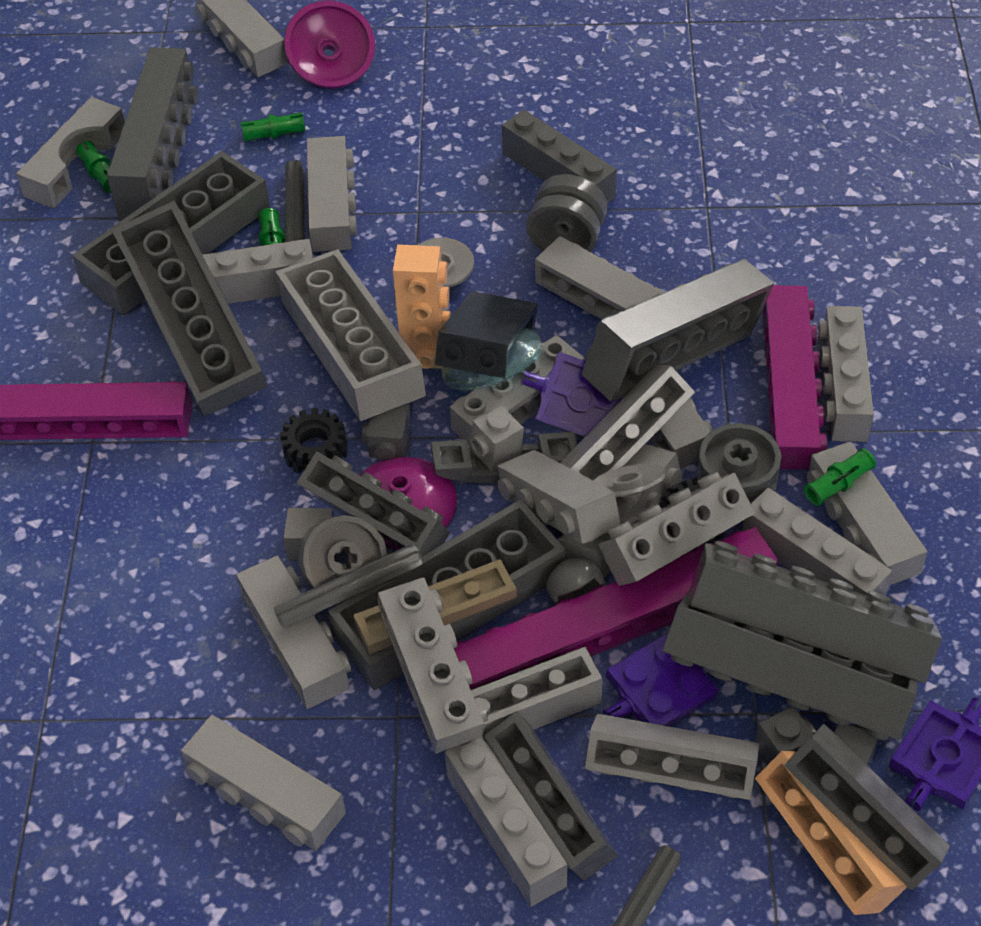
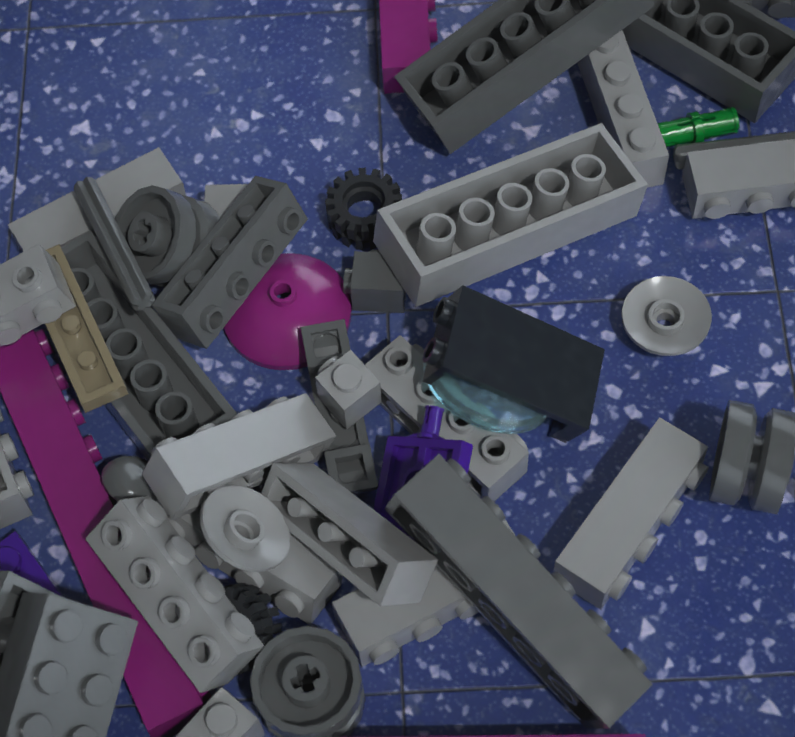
camera: 90 degrees right, 10 degrees up
light nougat brick [393,244,451,369] -> none

